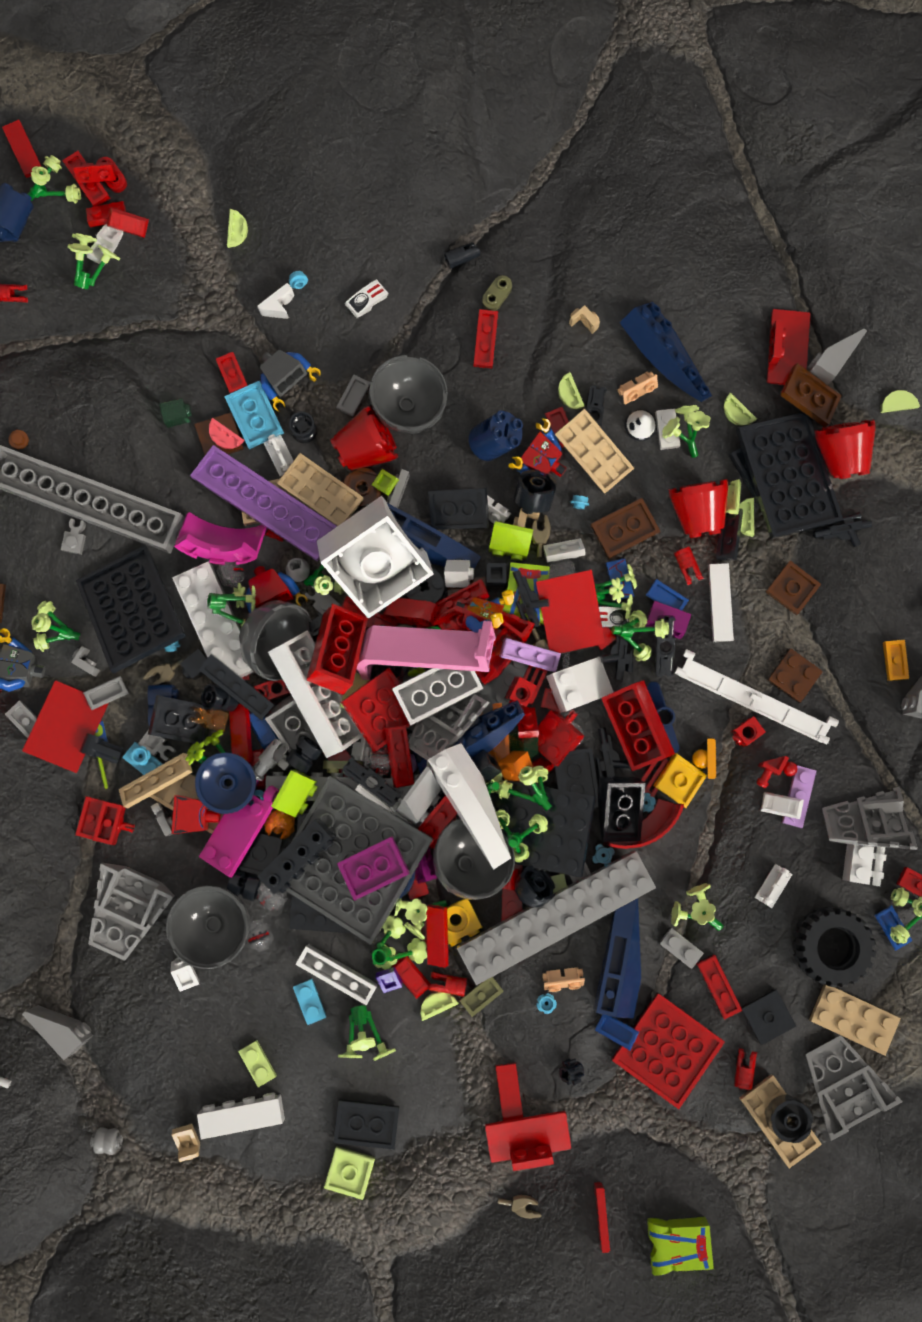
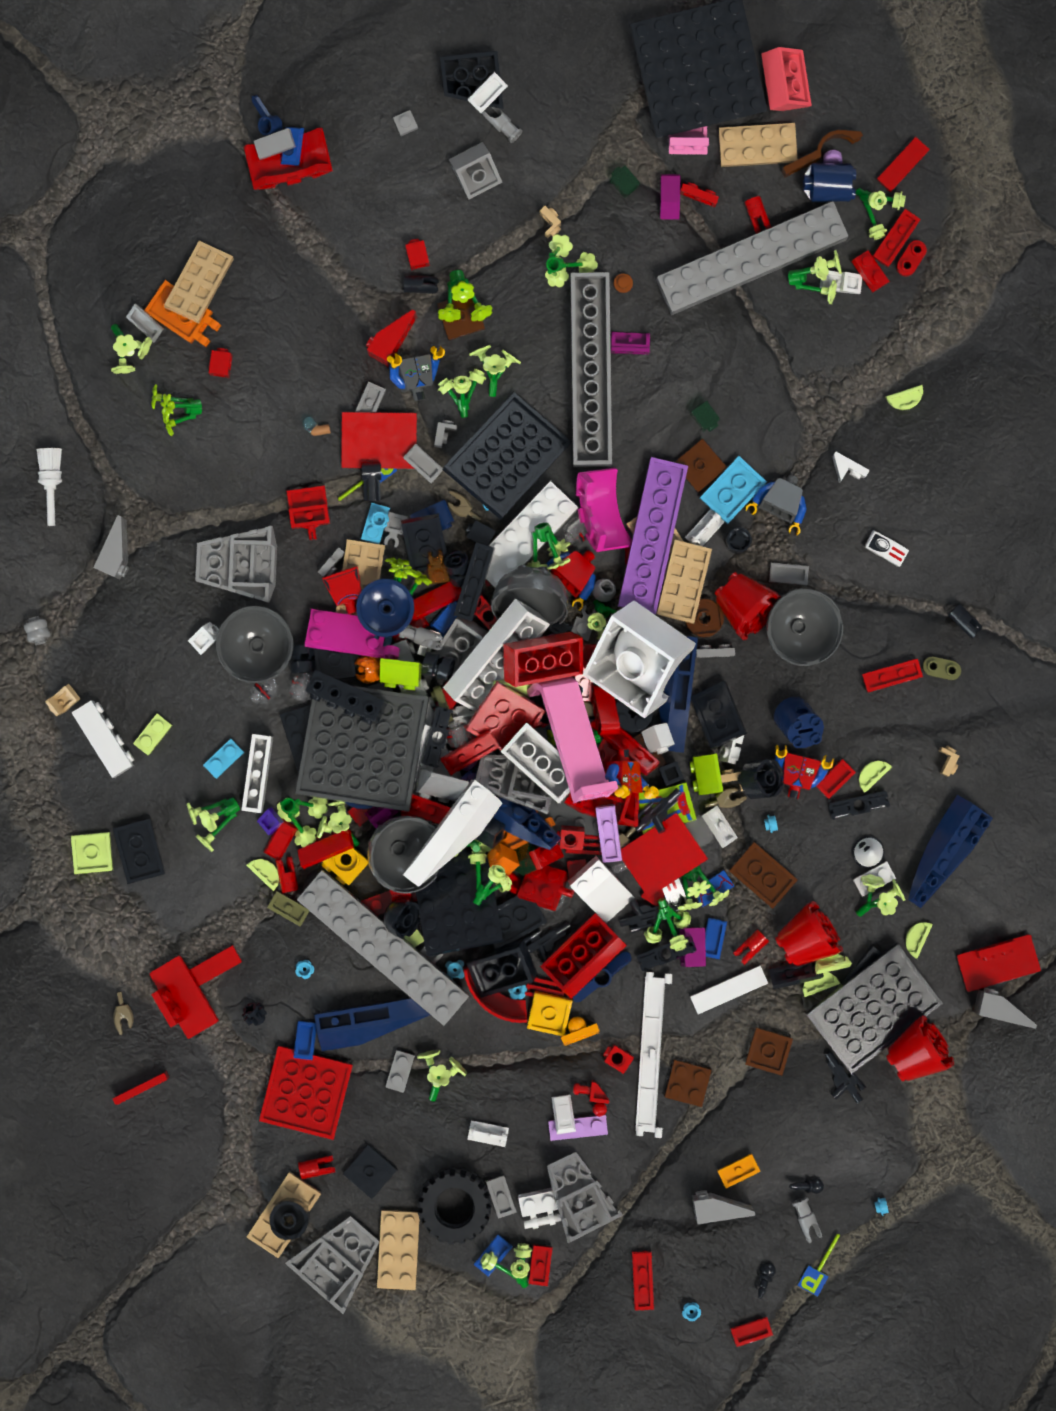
camera: 75 degrees right, 5 degrees up
light grey plate [61,519,86,555] -> none
red hinge [73,160,116,183] -> none
red tile [107,207,149,238] -> none
tan plate [119,753,193,808] -> none
coral tile [209,418,245,449] -> none
red plate [216,352,248,394] -> none
medium azure plate [289,271,308,289] -> none
magenta plate [337,836,410,901] -> none
lime tile [372,469,399,496] -> none
plant [495,809,548,862] -> none
light nougat hinge [542,967,585,992] -> none
tan plate [555,409,634,494] -> none
light nougat hinge [617,372,658,404] -> none
lime piece [647,1217,714,1276] -> none
red tile [696,954,742,1019] -> none
reddish brown plate [780,363,841,428] -> none
yellowish green tile [880,390,920,413] -> none
none -> arm [303,417,330,436]
none -> yellowish green plant [469,345,521,397]
none -> light grey plate [486,1175,517,1219]
none -> magenta hinge [611,332,650,355]
none -> light grey brick [656,201,848,316]

